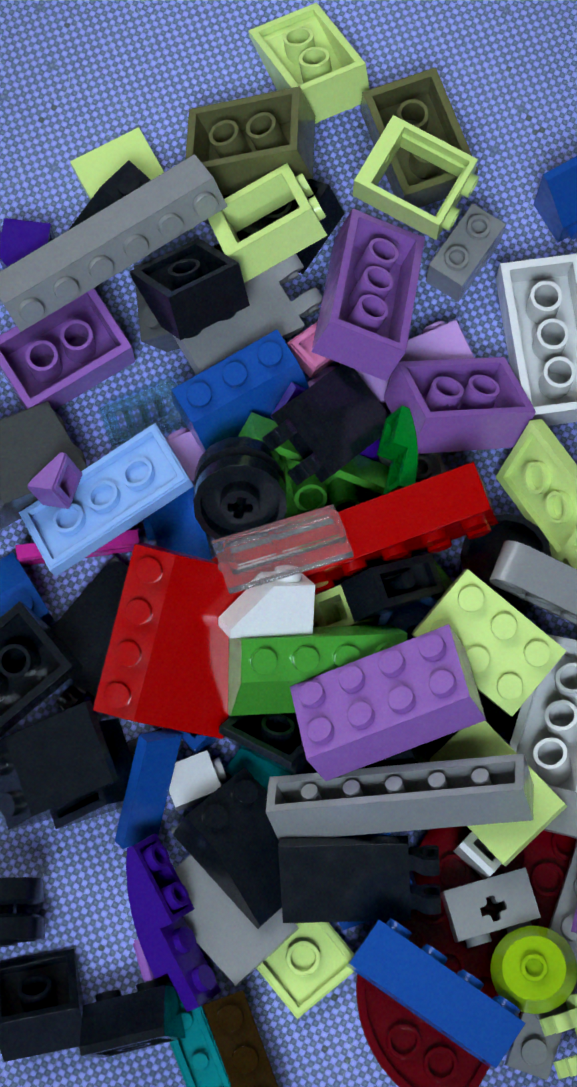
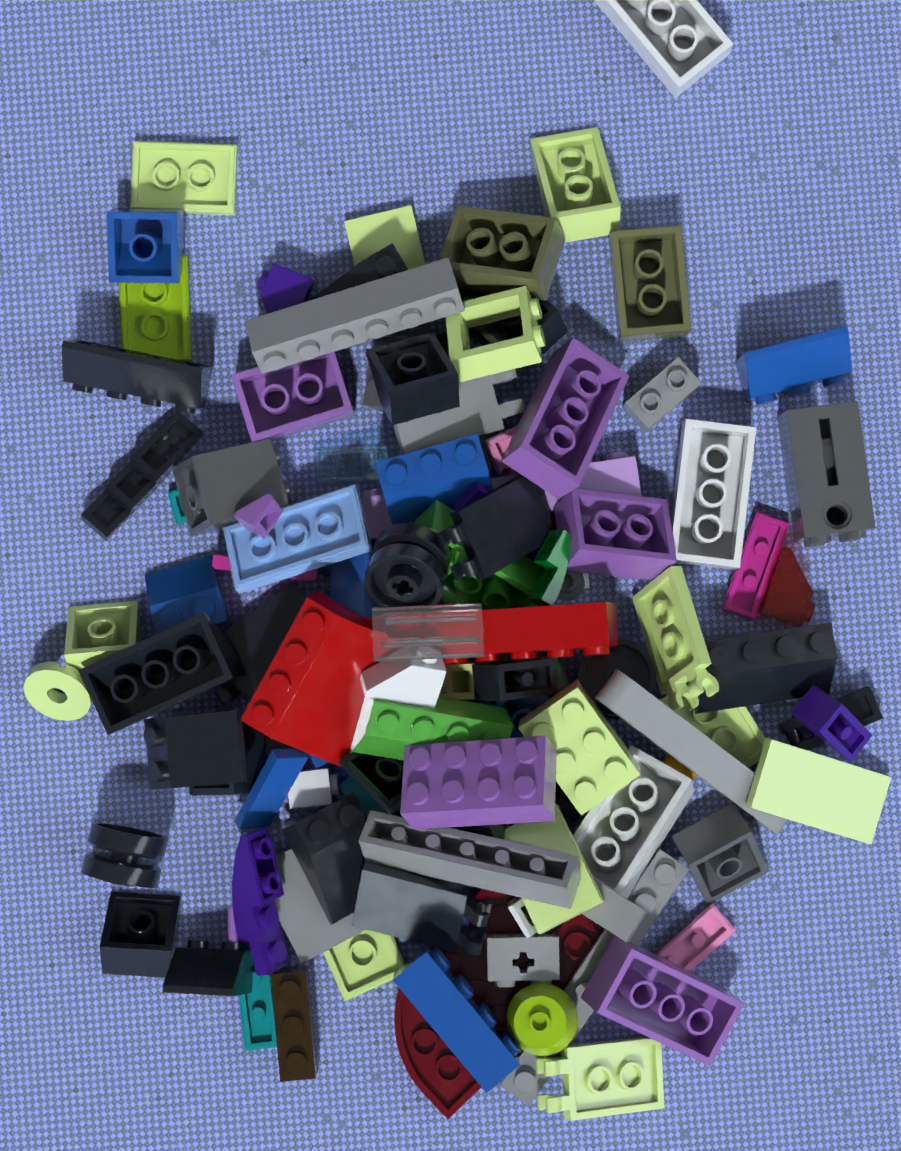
camera: 20 degrees right, 10 degrees up
yellowish green window [353,115,480,240] -> none

